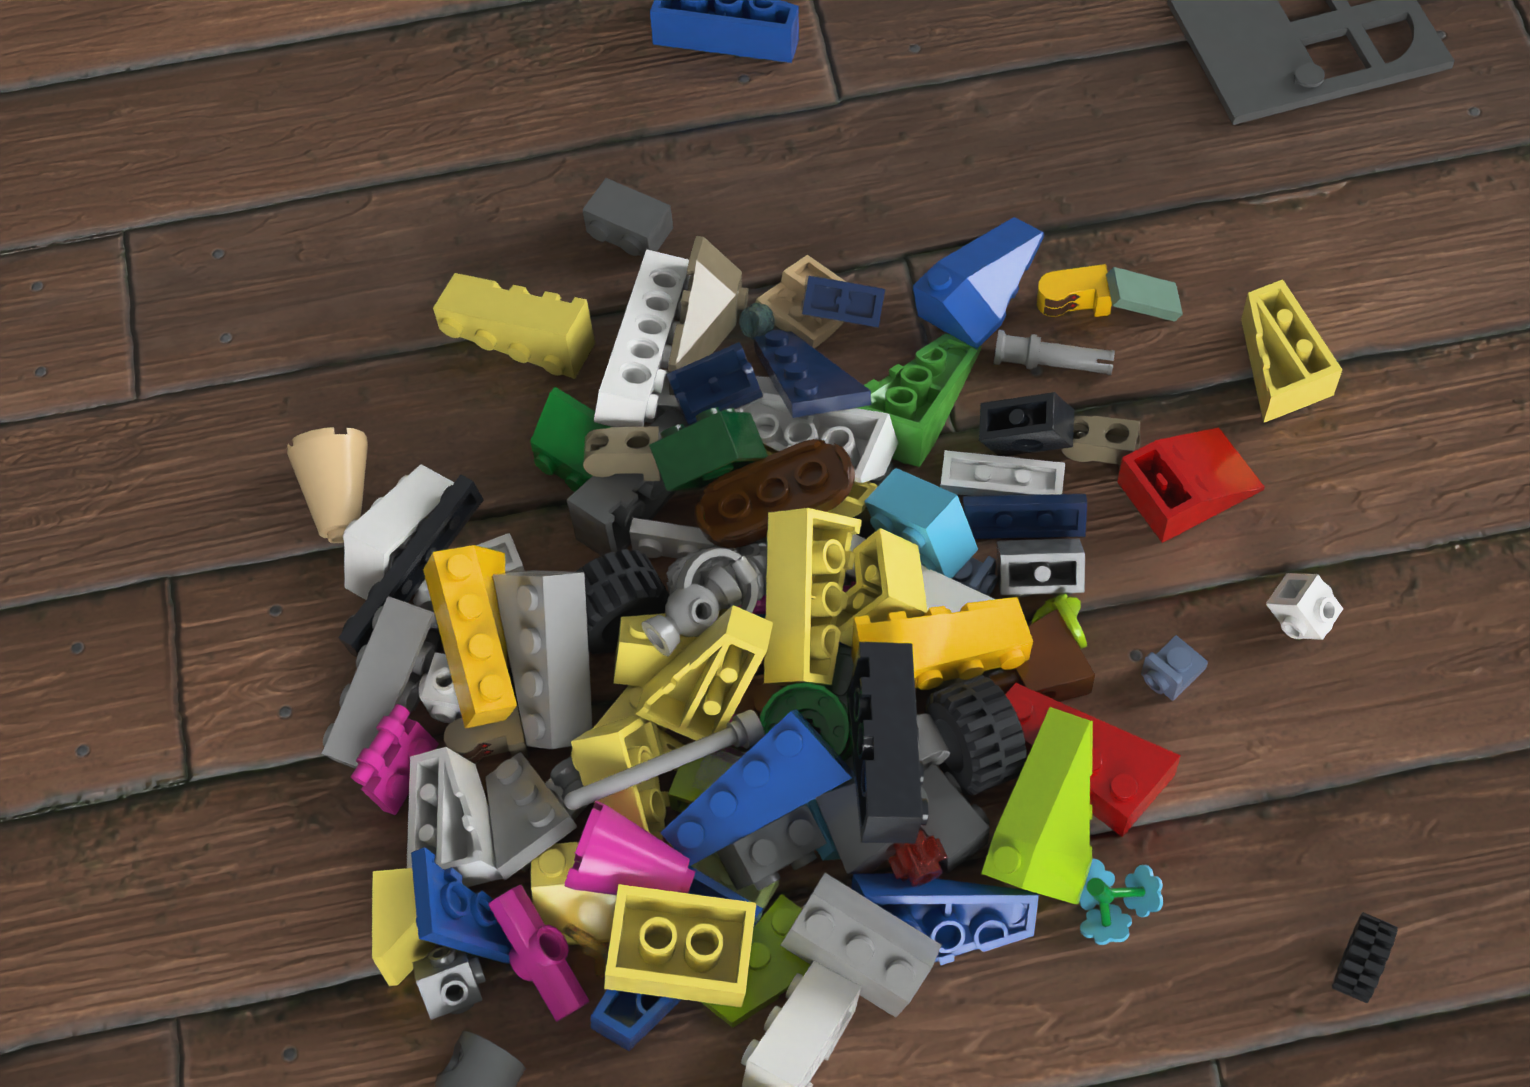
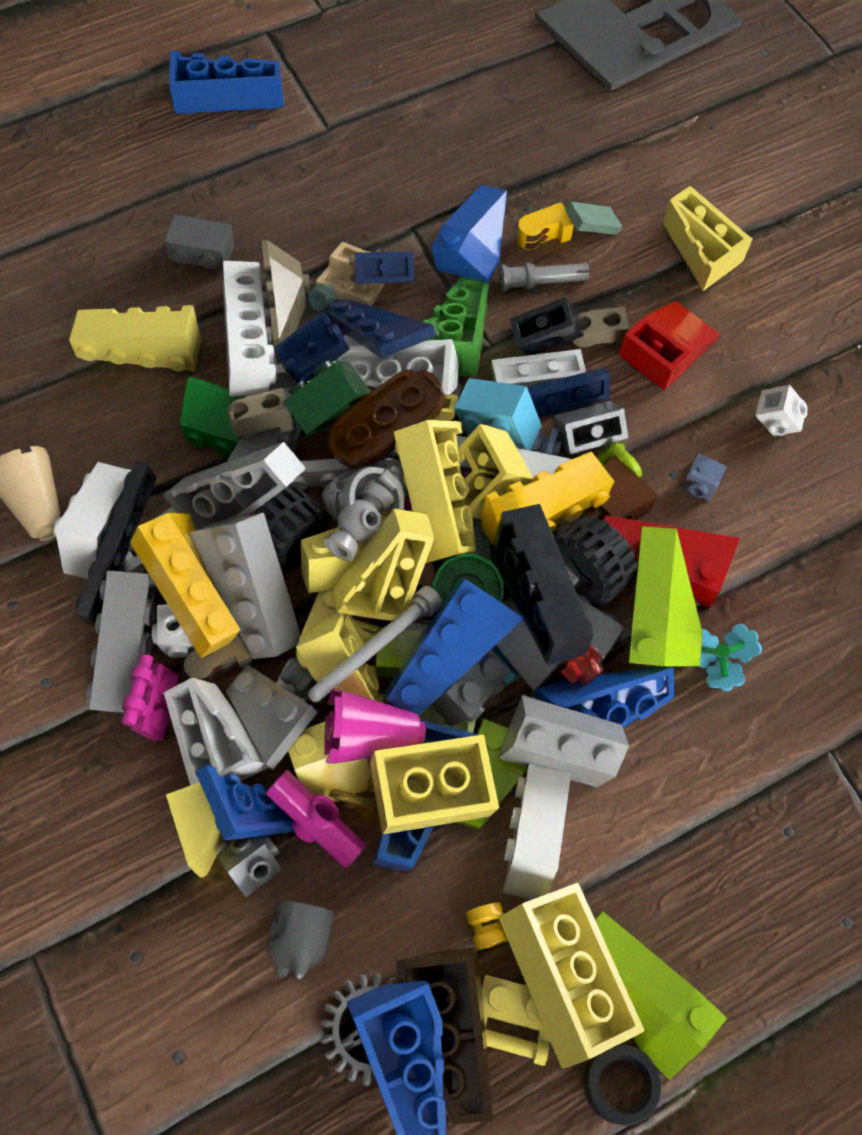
camera: 25 degrees left, 5 degrees up
none -> light grey wedge [163,442,306,530]

